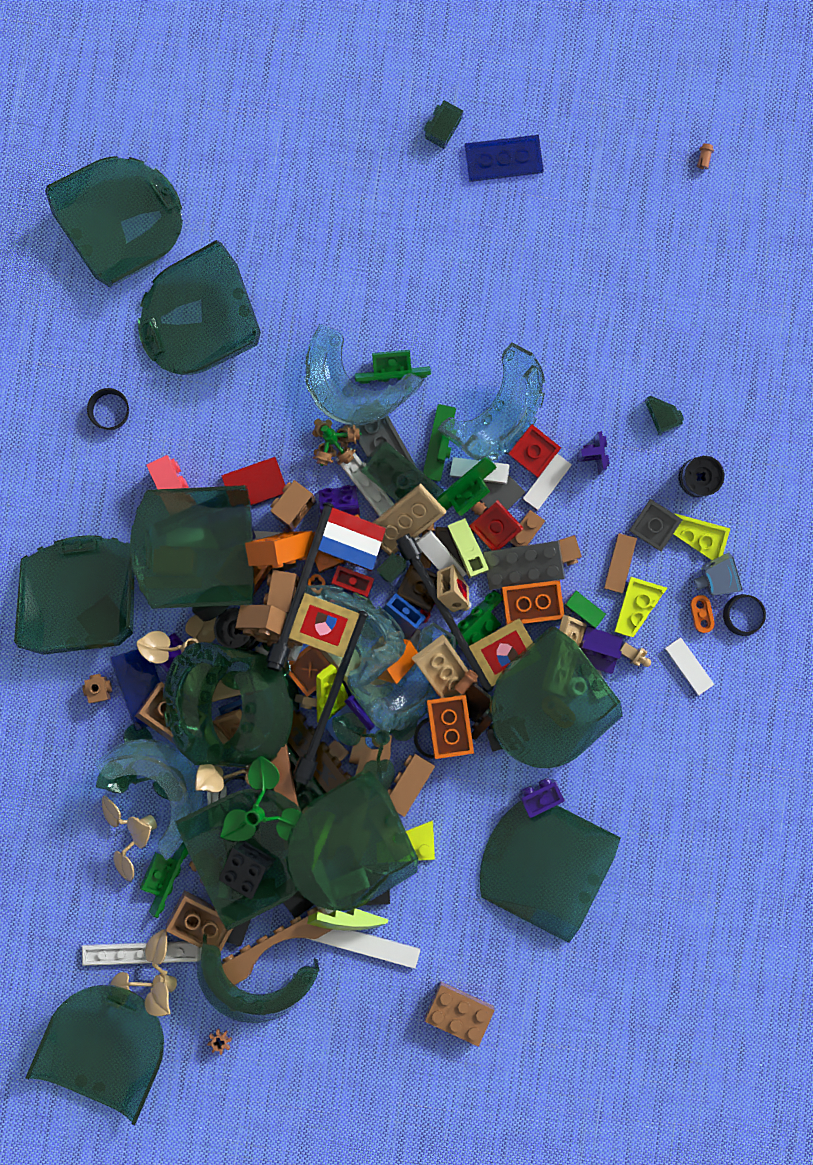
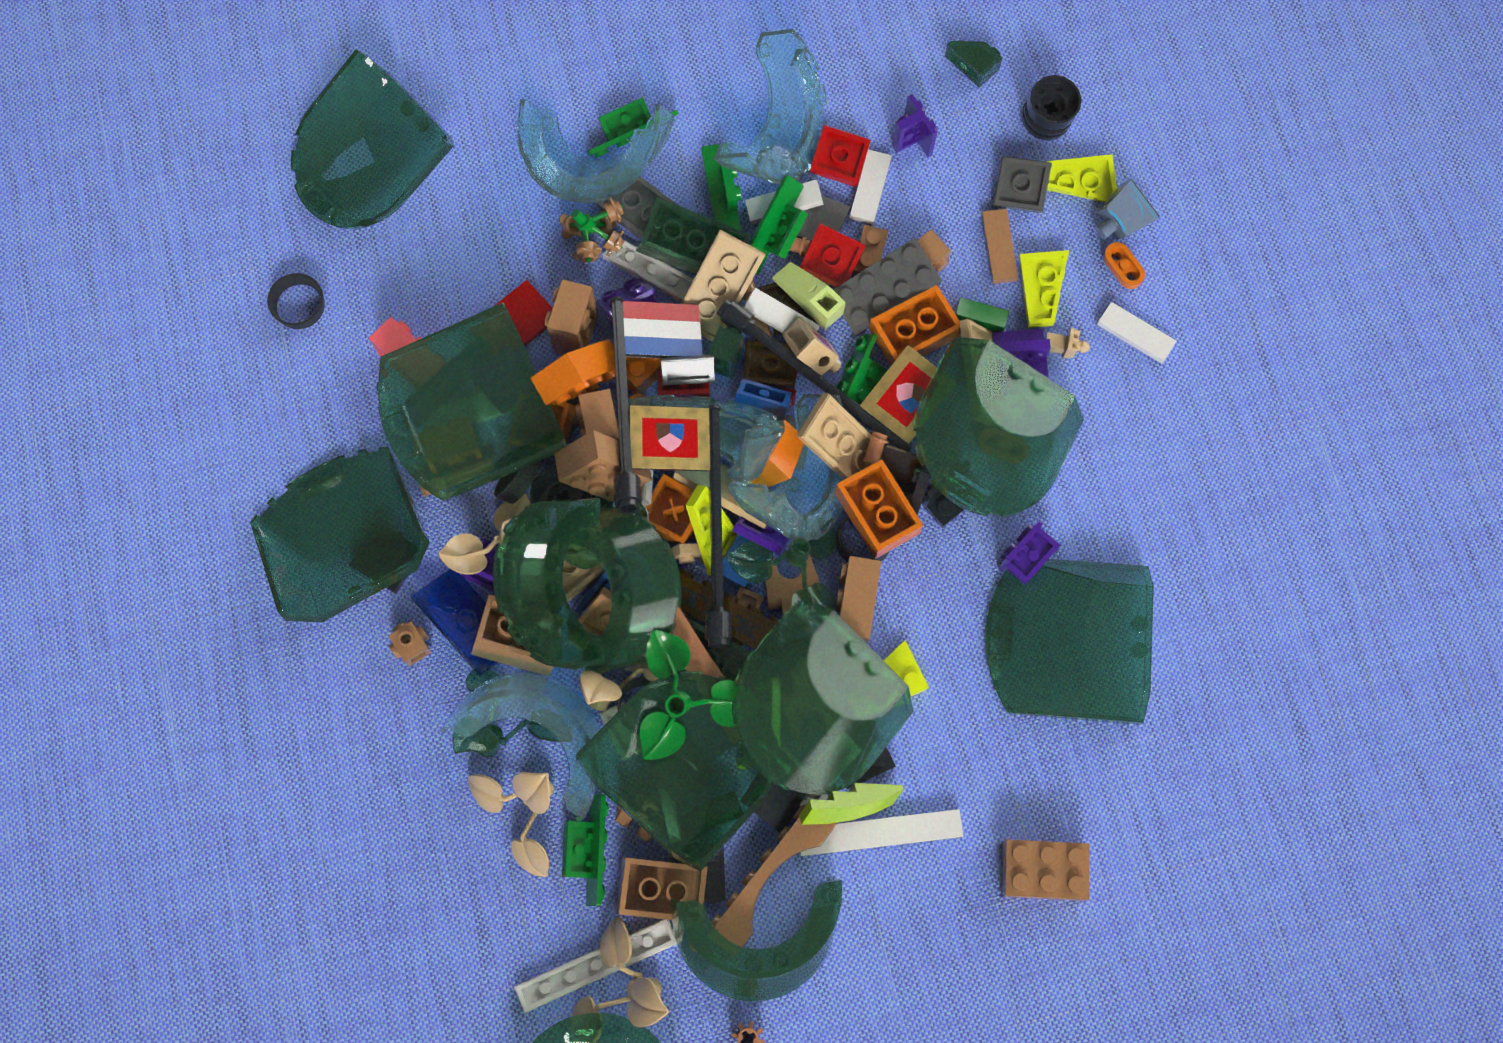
camera: 20 degrees left, 10 degrees down
clear green windscreen [45,156,183,288] -> none
black bracket [219,841,276,899] -> none
black tyre [723,594,766,636] -> none
none -> tile [661,355,715,386]

